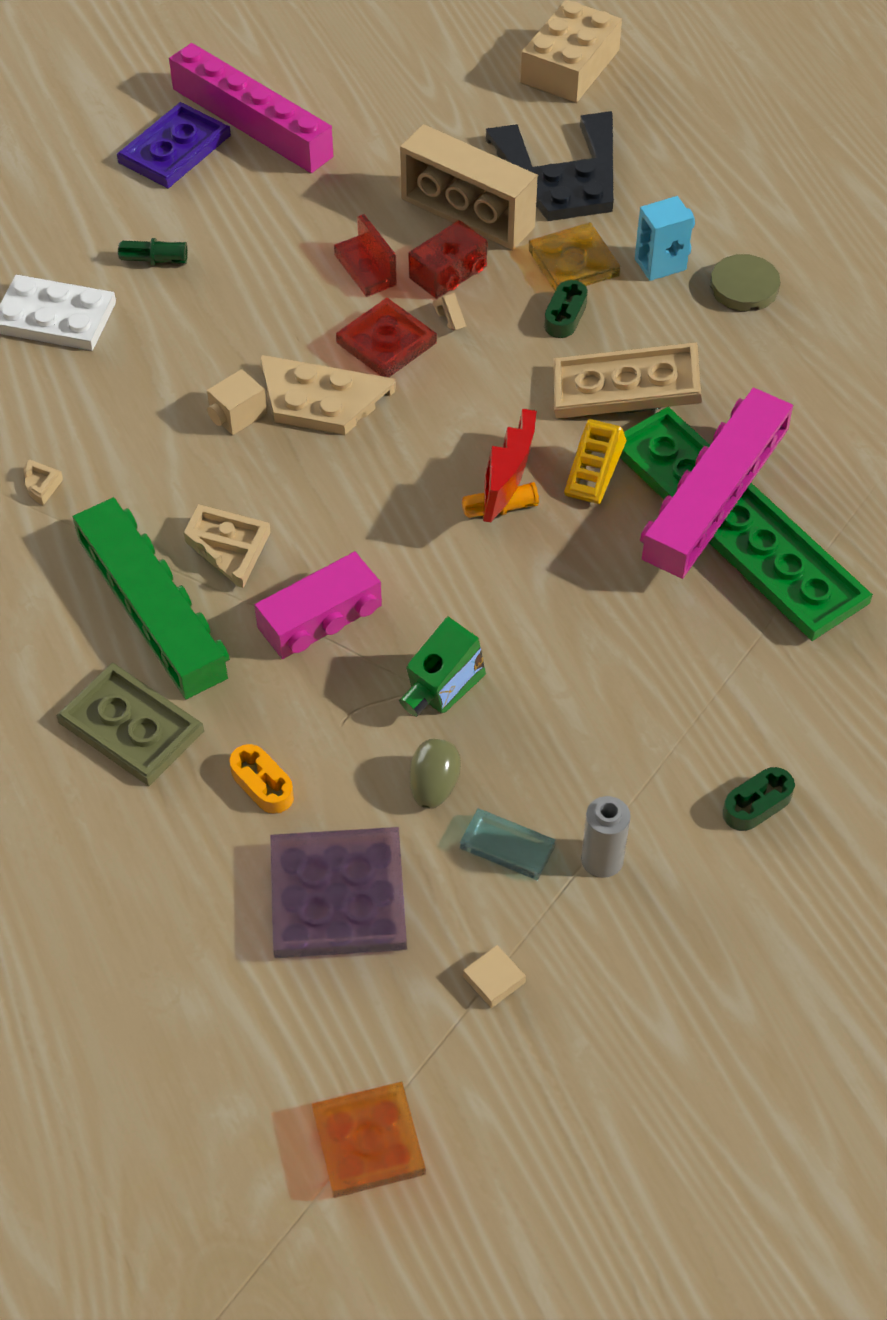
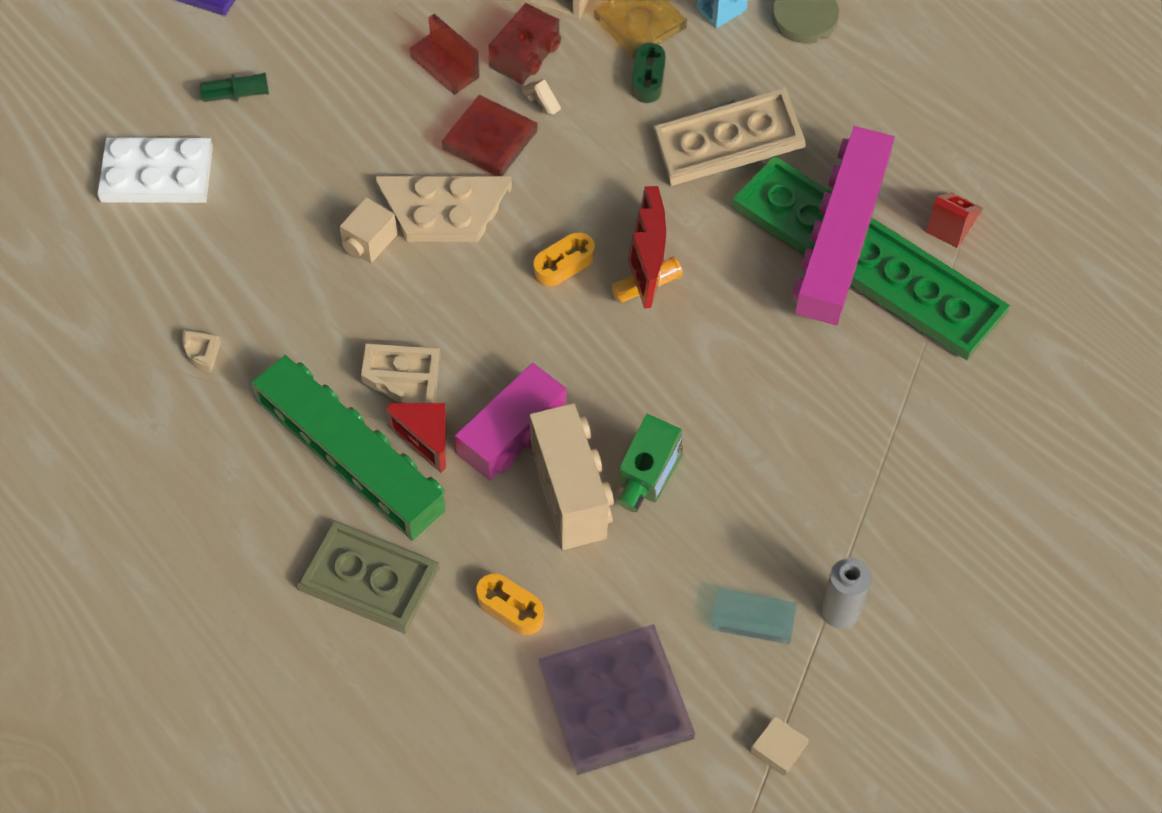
camera: 15 degrees left, 5 degrees up
olive animal [410,739,461,809] -> none
yellow slope [564,419,627,505] -> none
dark green beam [723,767,795,831] -> none
none -> red slope [386,403,447,473]
none -> tan brick [530,403,614,550]
none -> light orange beam [534,232,595,287]
none -> red slope [926,193,983,248]

